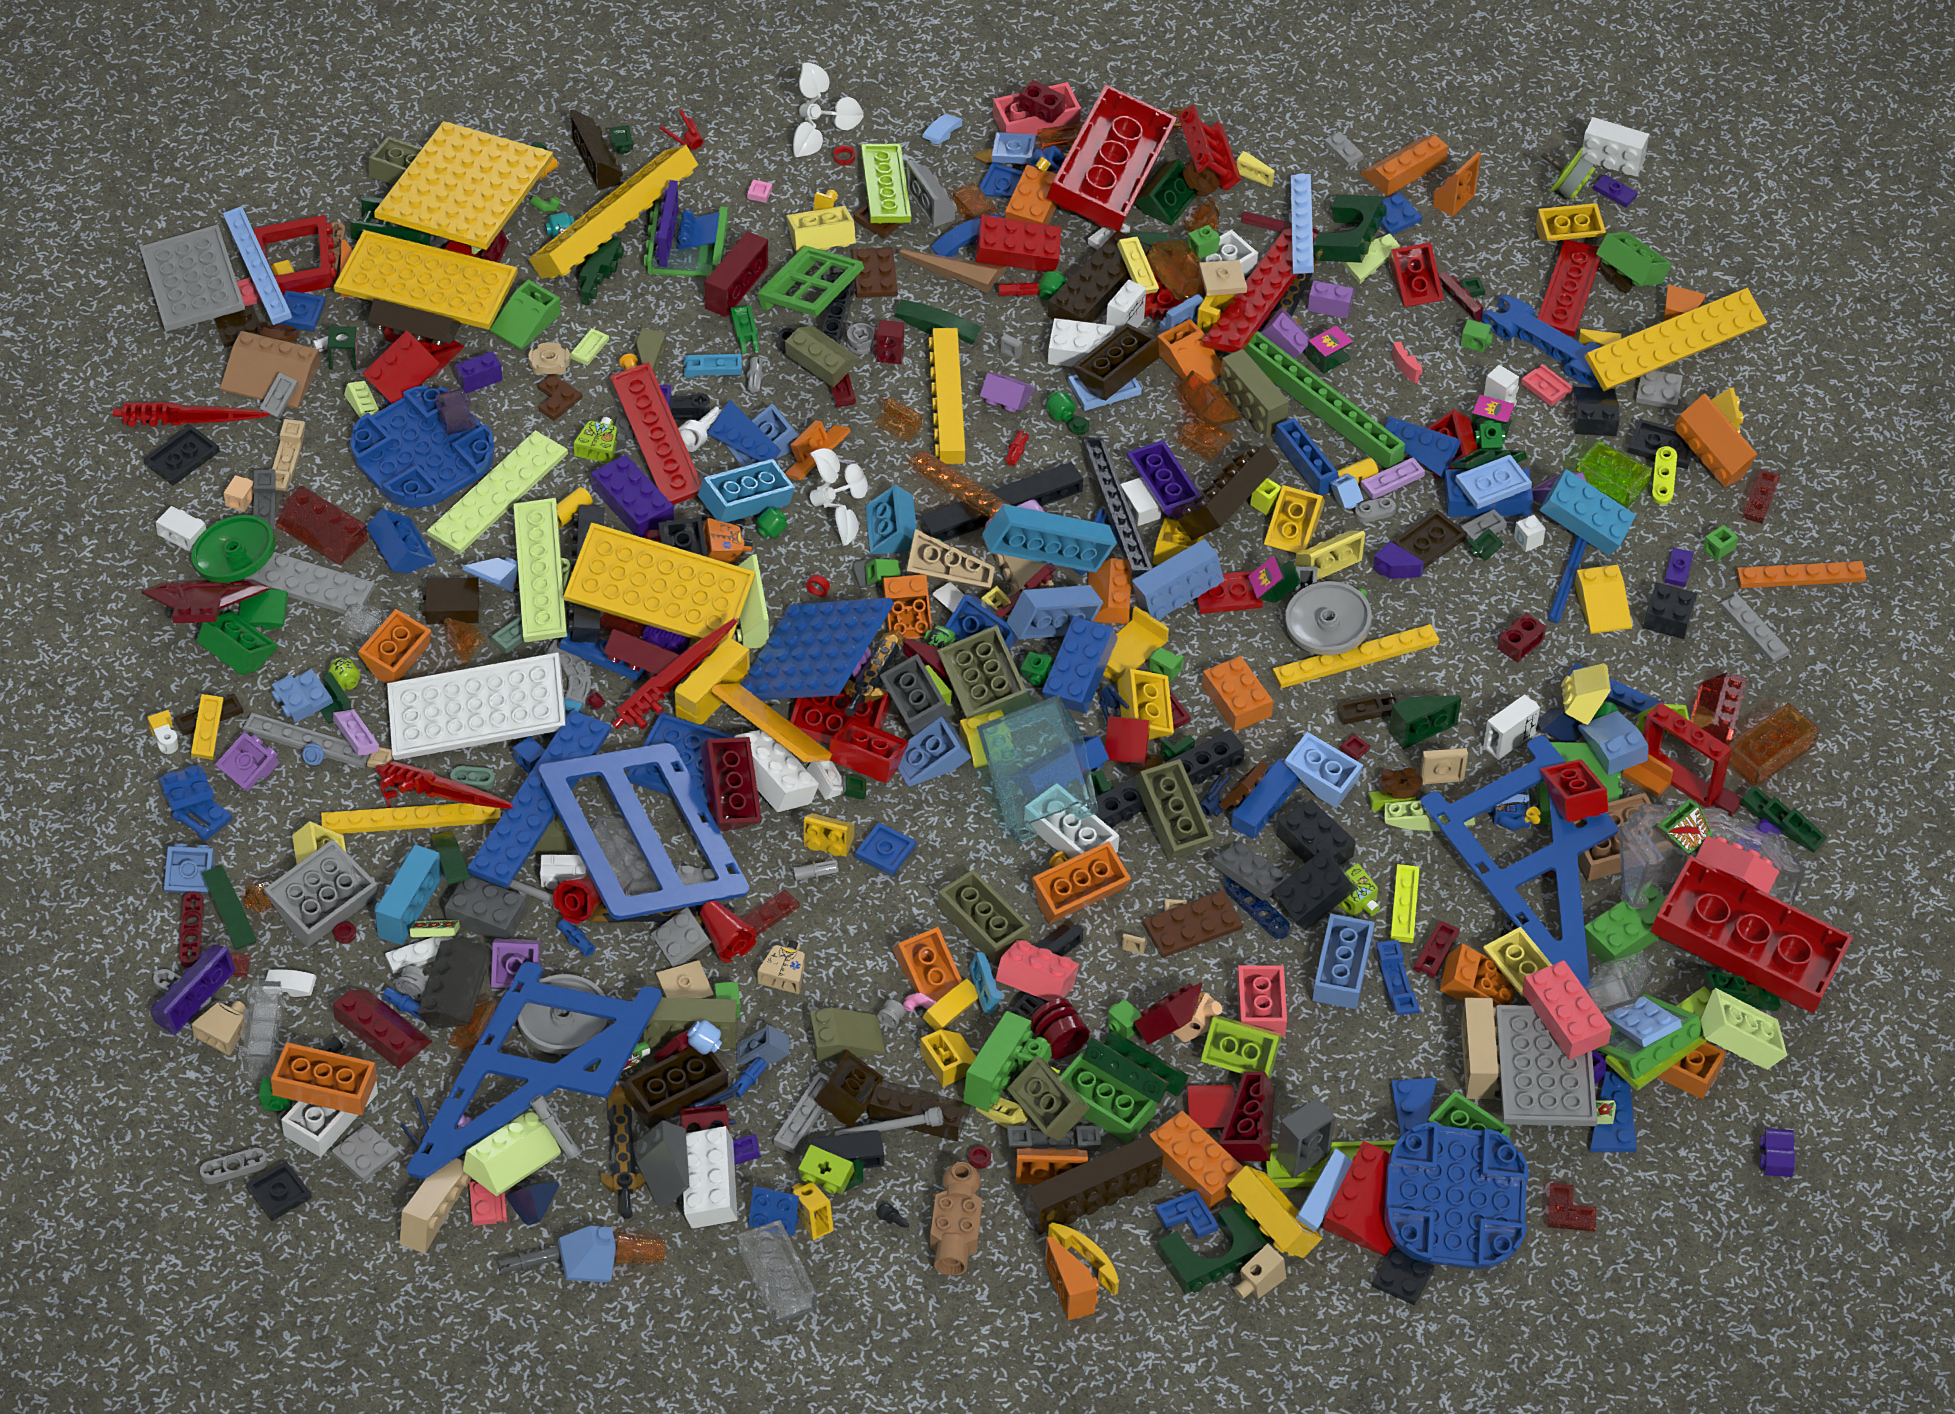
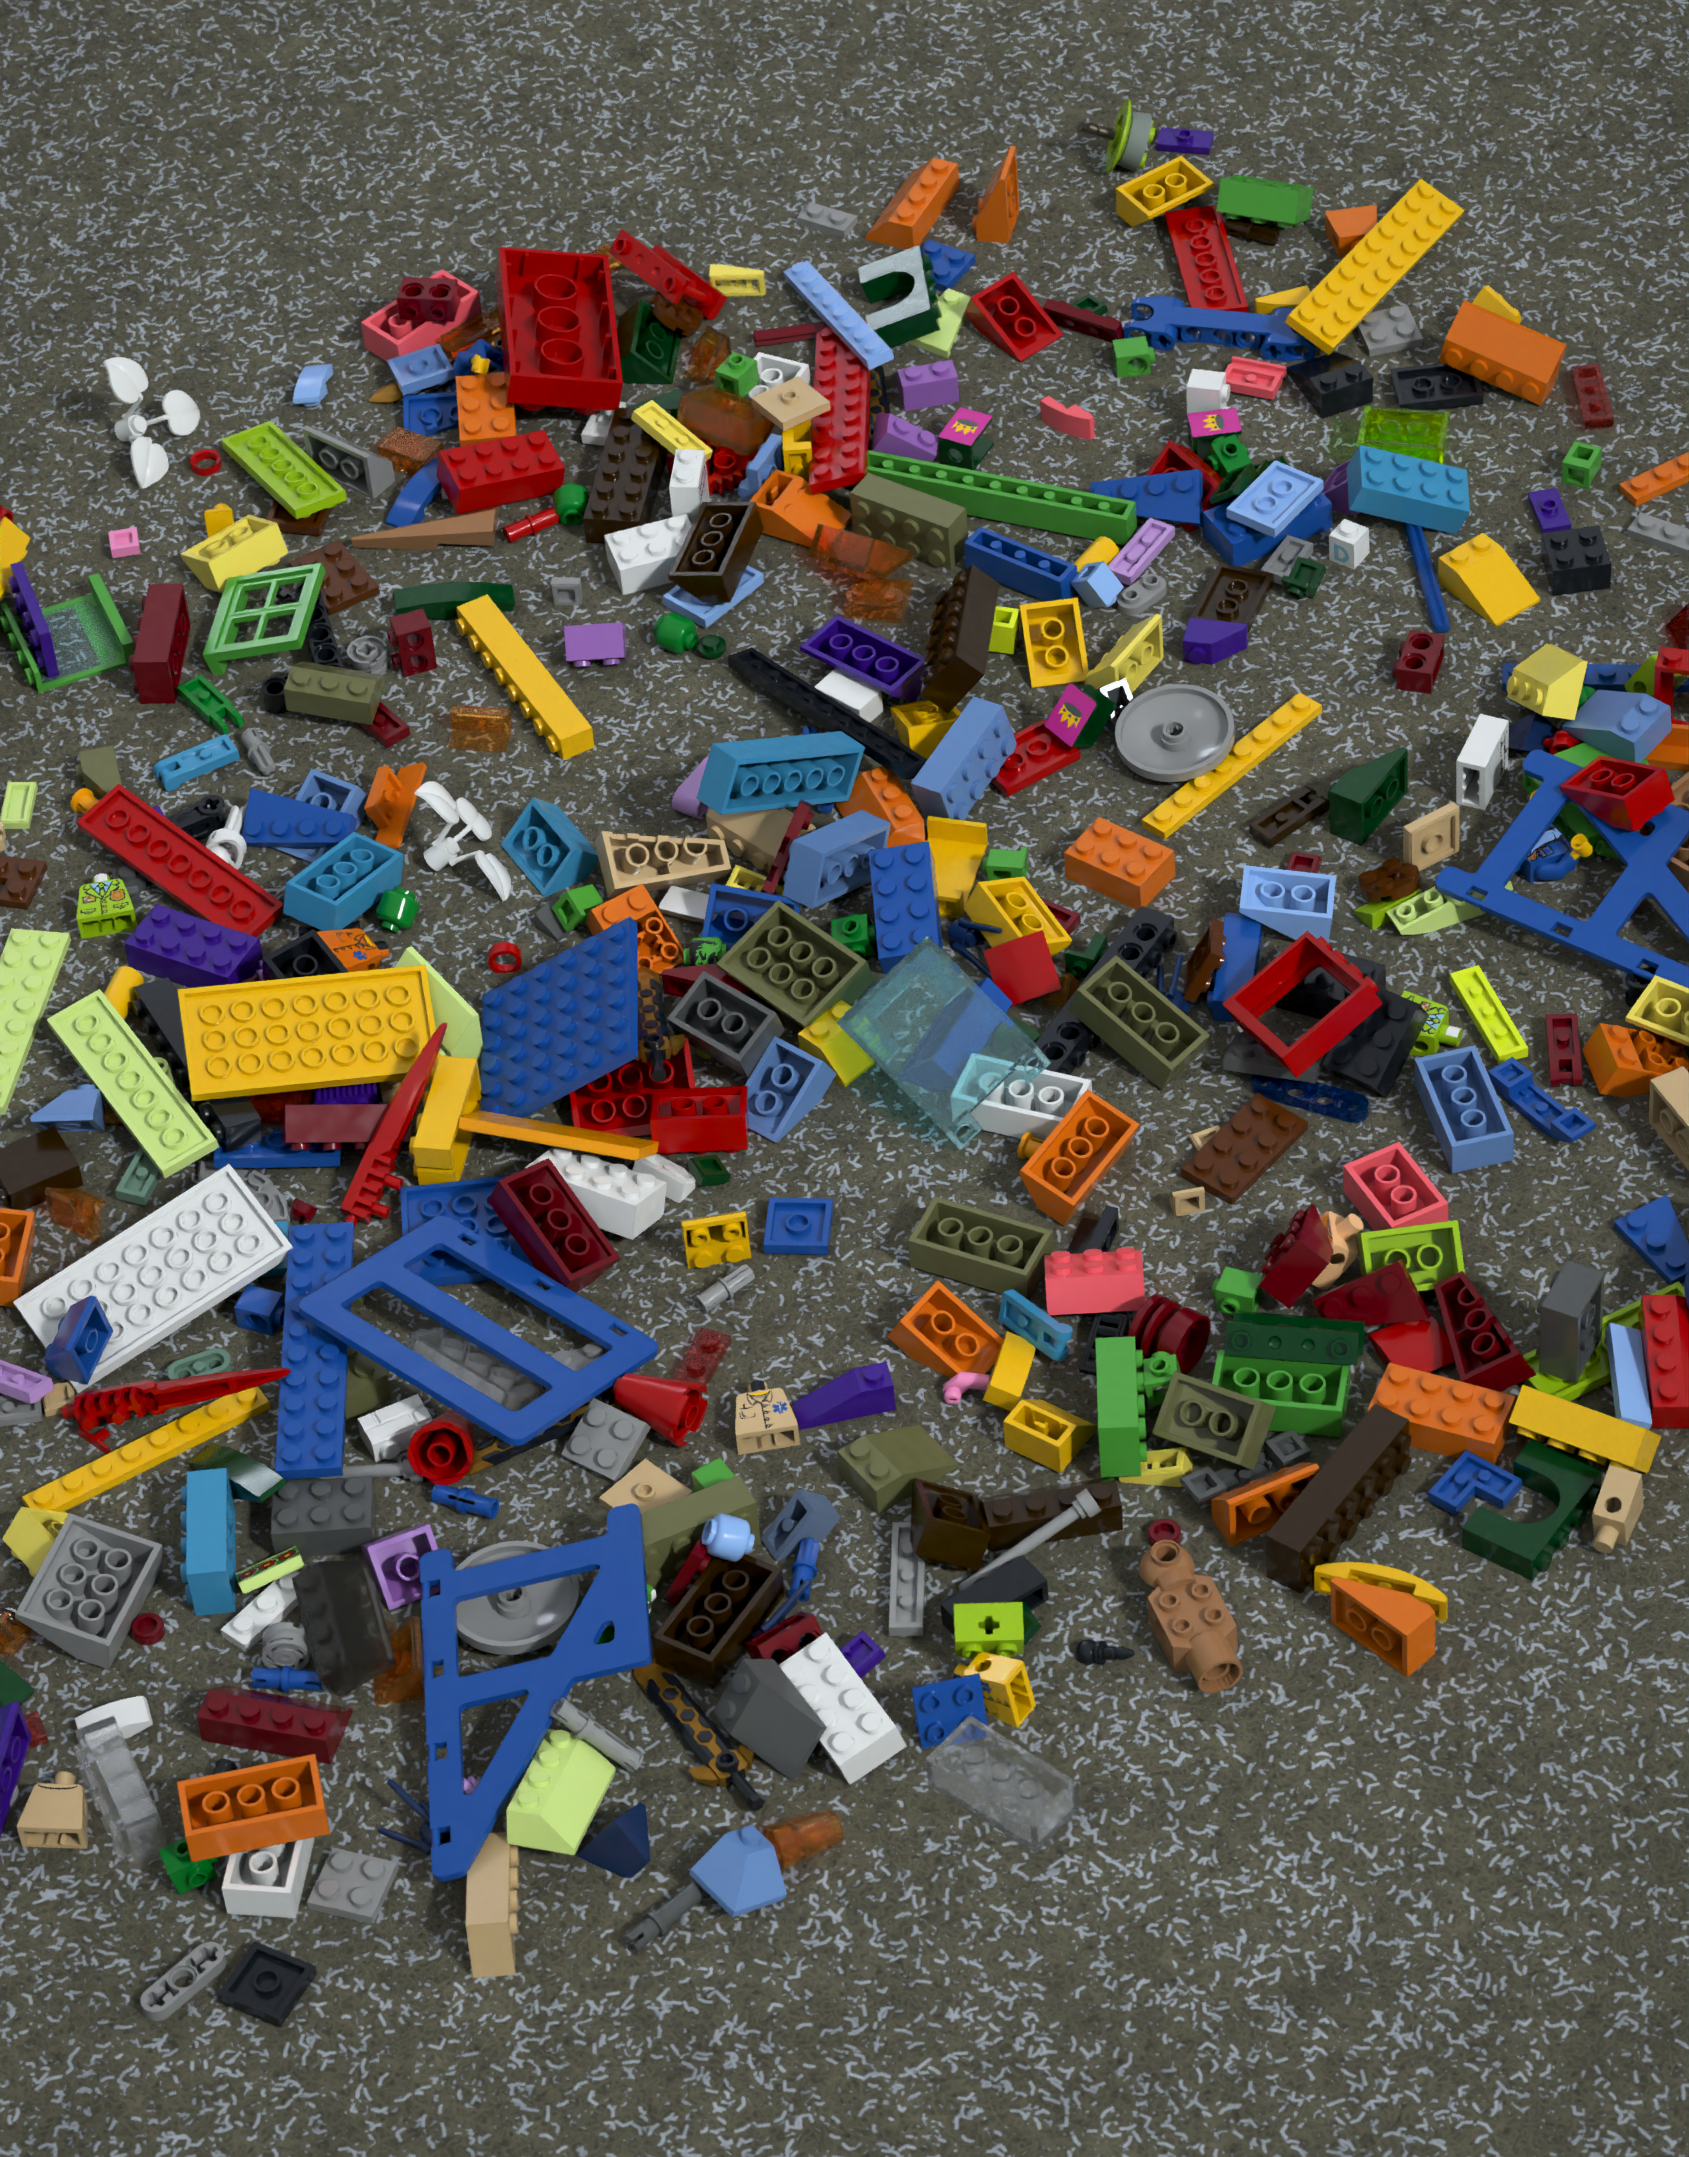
camera: 20 degrees left, 5 degrees down
coral plate [469,1181,508,1226] -> none
blue hinge [677,210,720,250] -> none
light grey wheel [877,1000,906,1028] -> none
clear orange plate [908,450,1012,519] -> none
black brick [921,462,1083,542] -> none
red axle [1005,430,1029,466] -> none
white brick [1581,117,1649,177] -> none
neon yellow plate [1652,446,1677,505] -> none
none -> blue slope [44,1295,113,1385]
none -> dark purple slope [792,1362,896,1430]
none -> red piece [1222,931,1383,1078]
none -> dark red wing [1312,1258,1430,1326]
none -> red plate [1544,731,1580,755]

